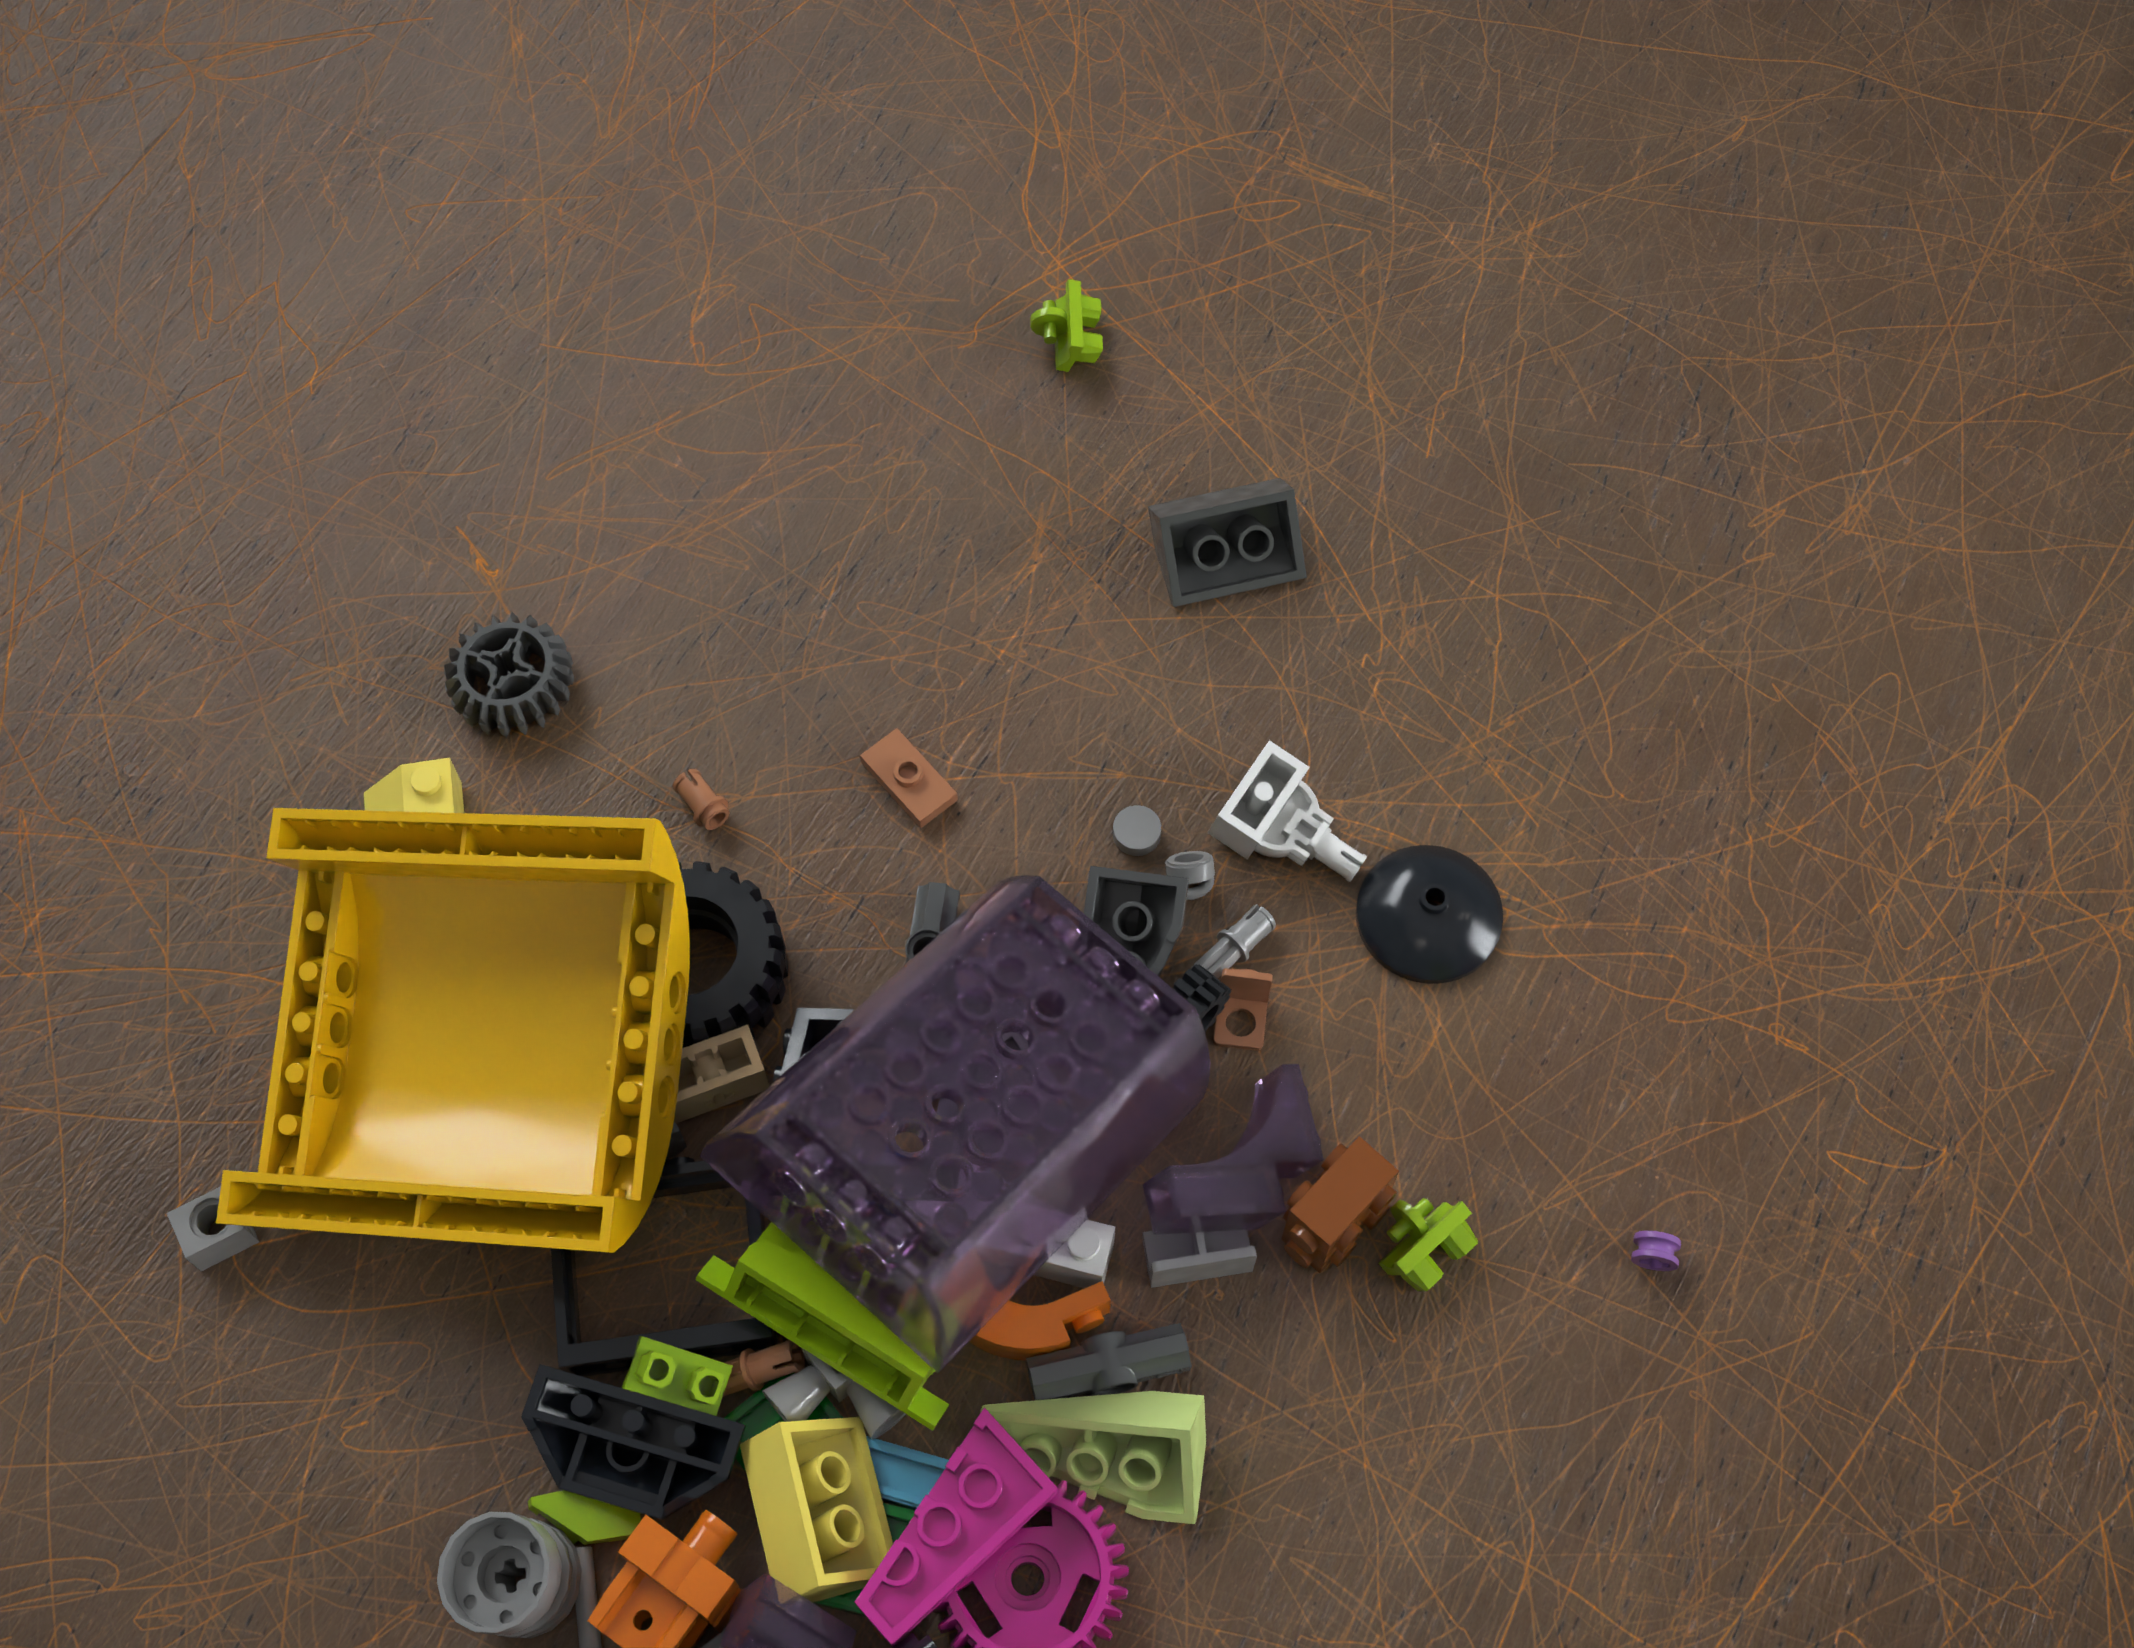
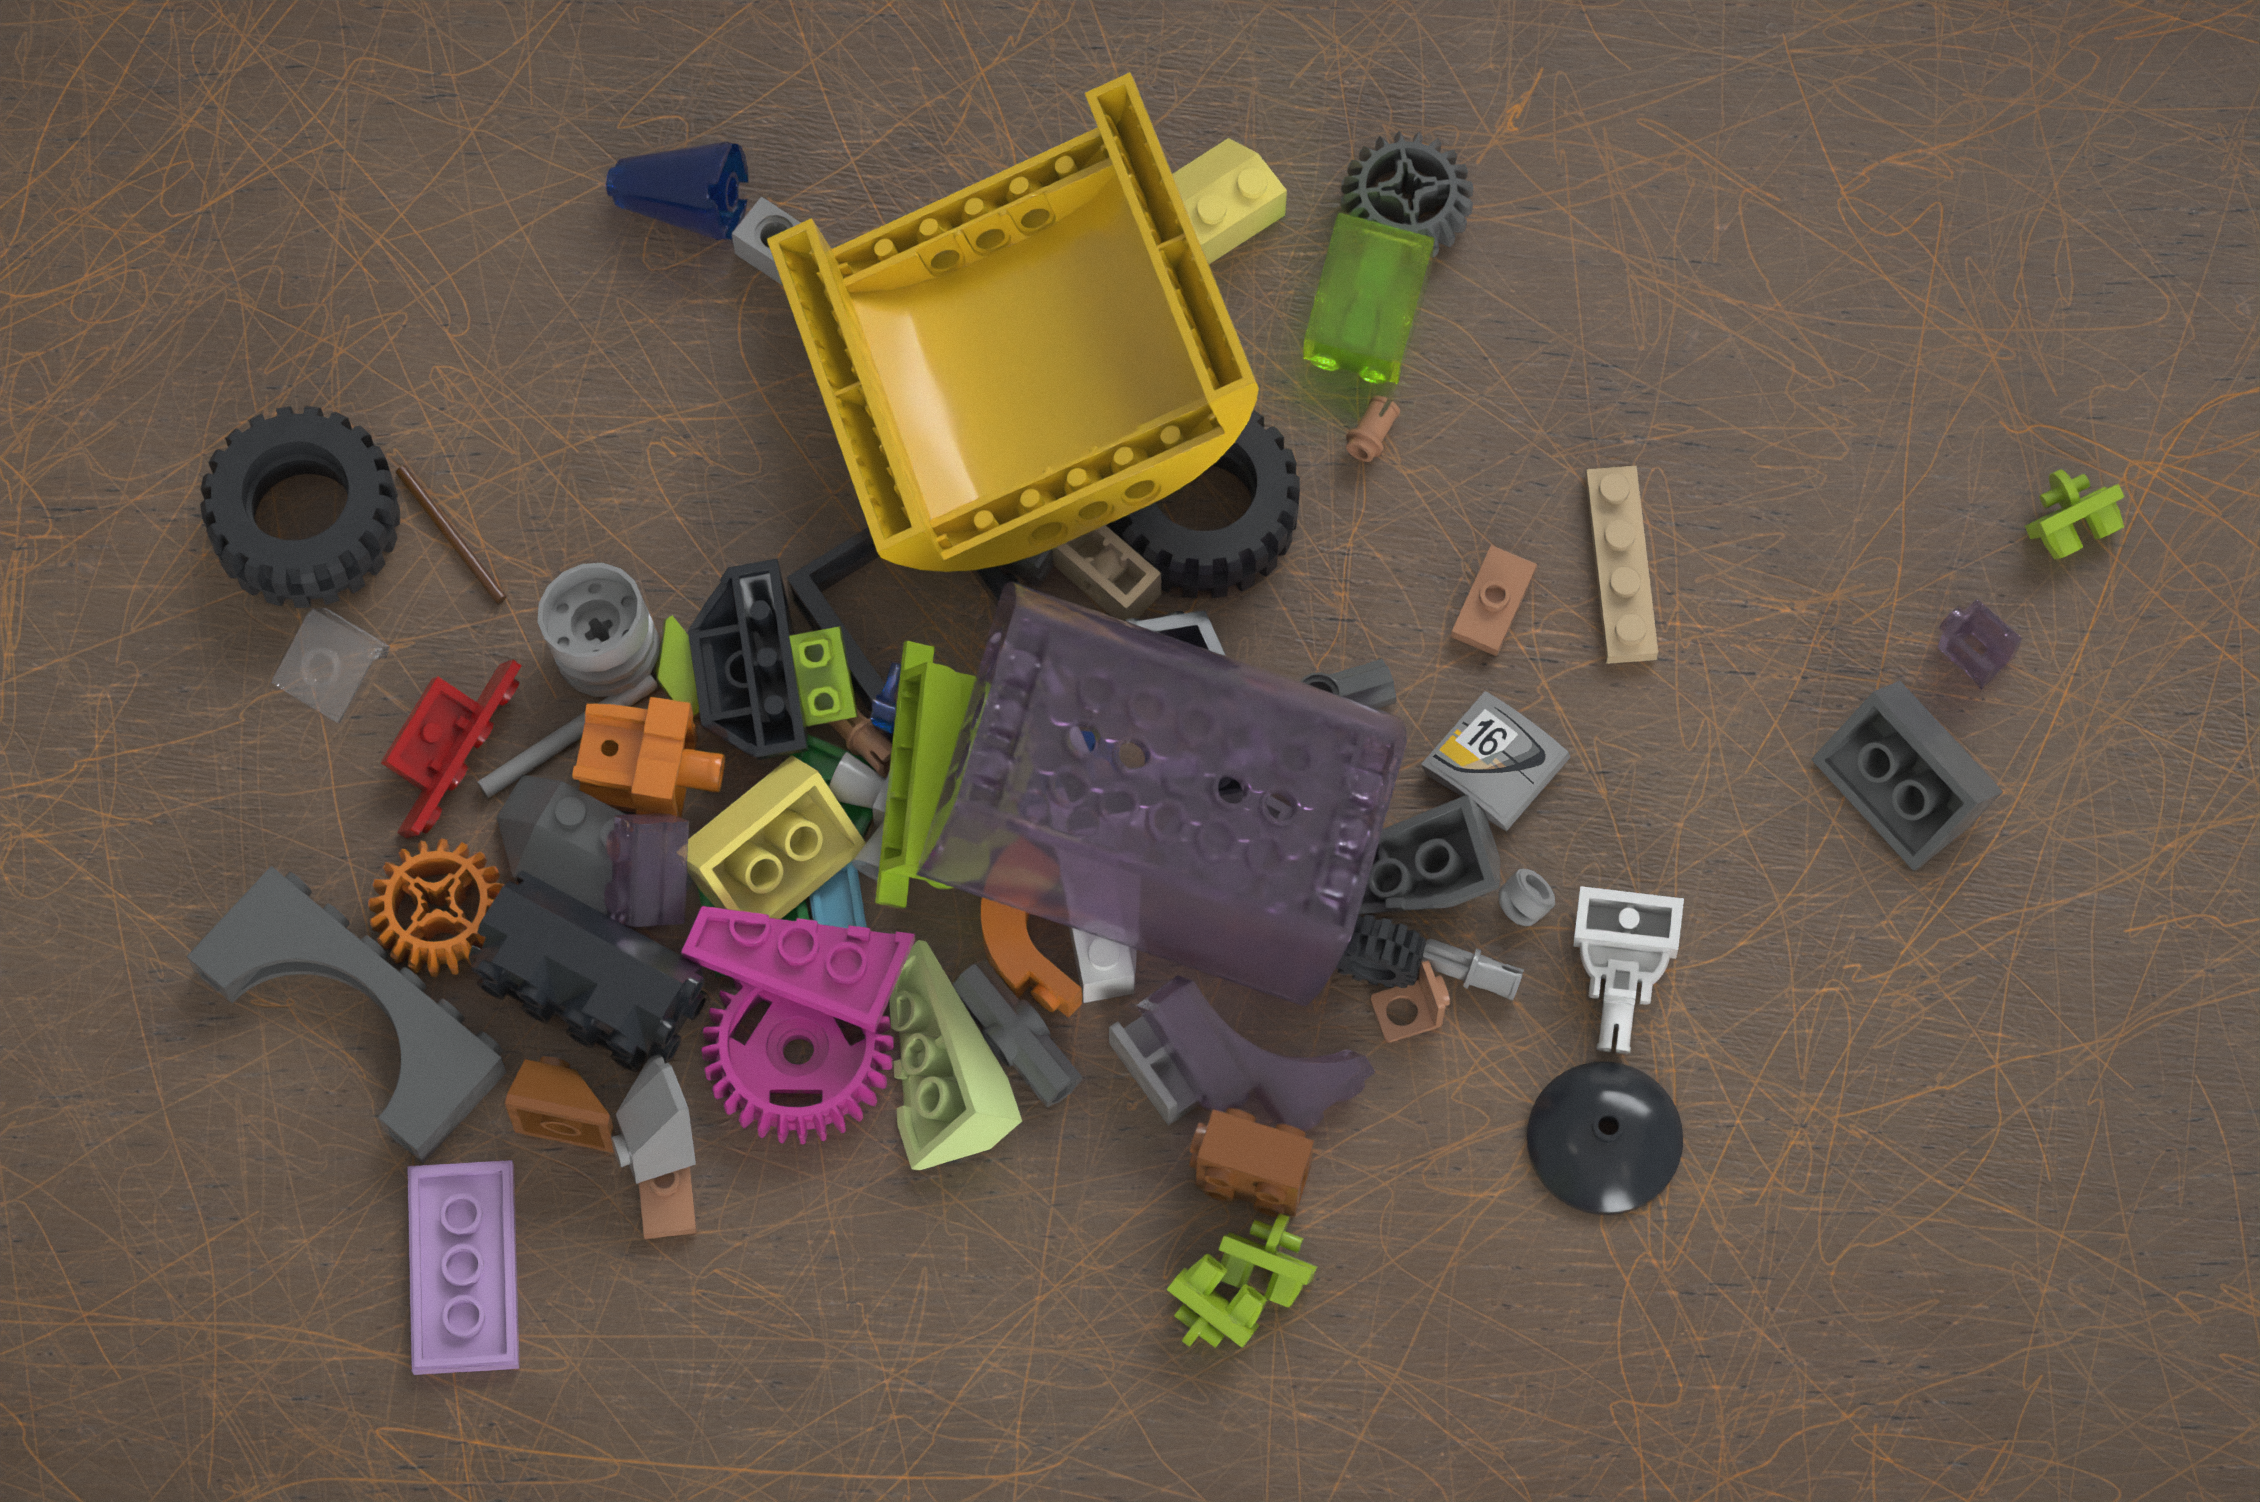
camera: 65 degrees right, 5 degrees up
light grey tile [1113,805,1161,856] -> none
medium lavender bush [1631,1231,1681,1271] -> none
none -> clear blue cone [606,142,749,241]
none -> clear blue hand [870,663,901,733]
none -> lime hips [1167,1253,1267,1348]
none -> clear neon green slope [1303,212,1435,384]
none -> light grey slope [1421,691,1571,831]
none -> tan plate [1585,466,1658,664]
none -> window [1938,599,2023,690]

